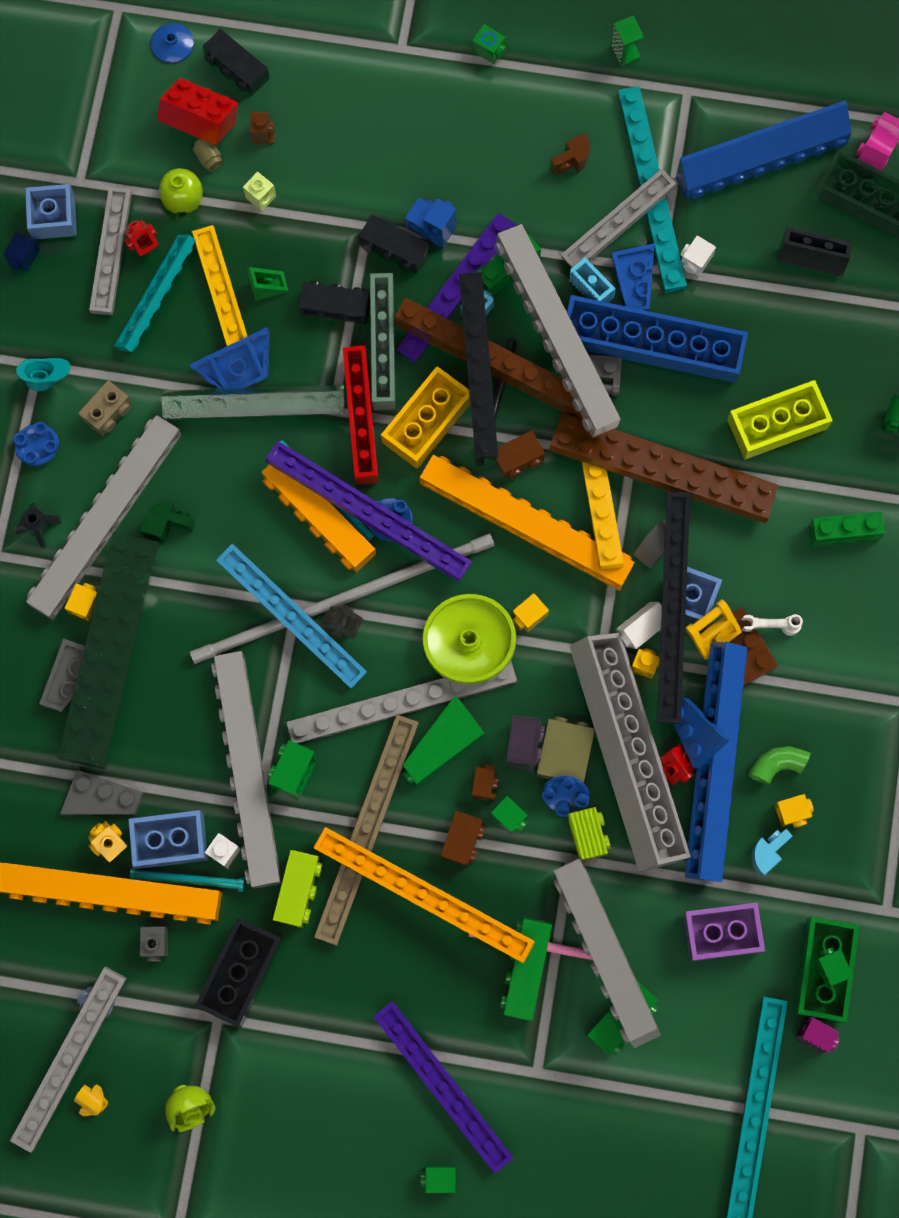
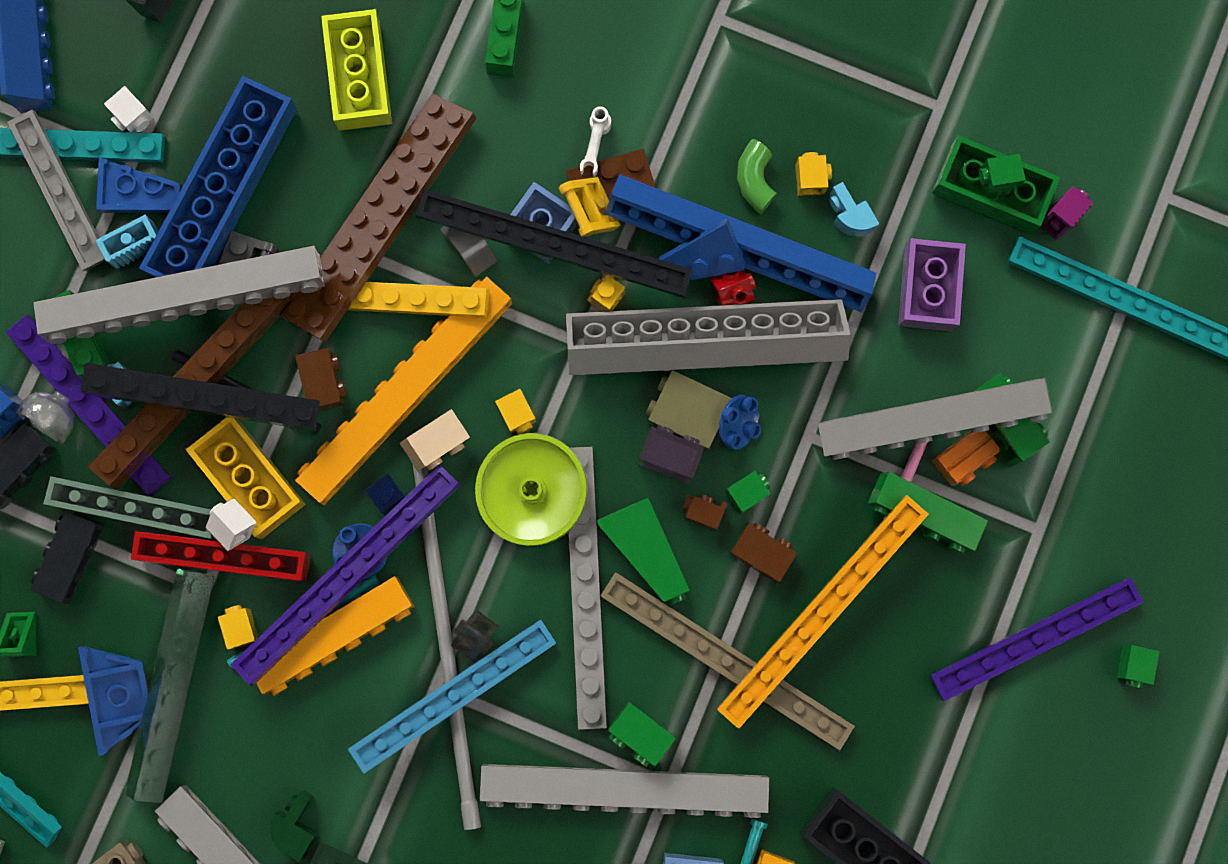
camera: 85 degrees left, 5 degrees up
white brick [205,833,241,869] -> none
lime brick [273,850,323,928] -> none
lime brick [567,807,611,861] -> none
white brick [615,602,661,649] -> none
none -> clear cylinder [15,391,75,444]
none -> white brick [206,499,257,551]
none -> yellow brick [218,605,259,650]
none -> clear blue brick [365,474,406,516]
none -> tan brick [400,409,470,471]
none -> orange brick [932,430,1001,486]

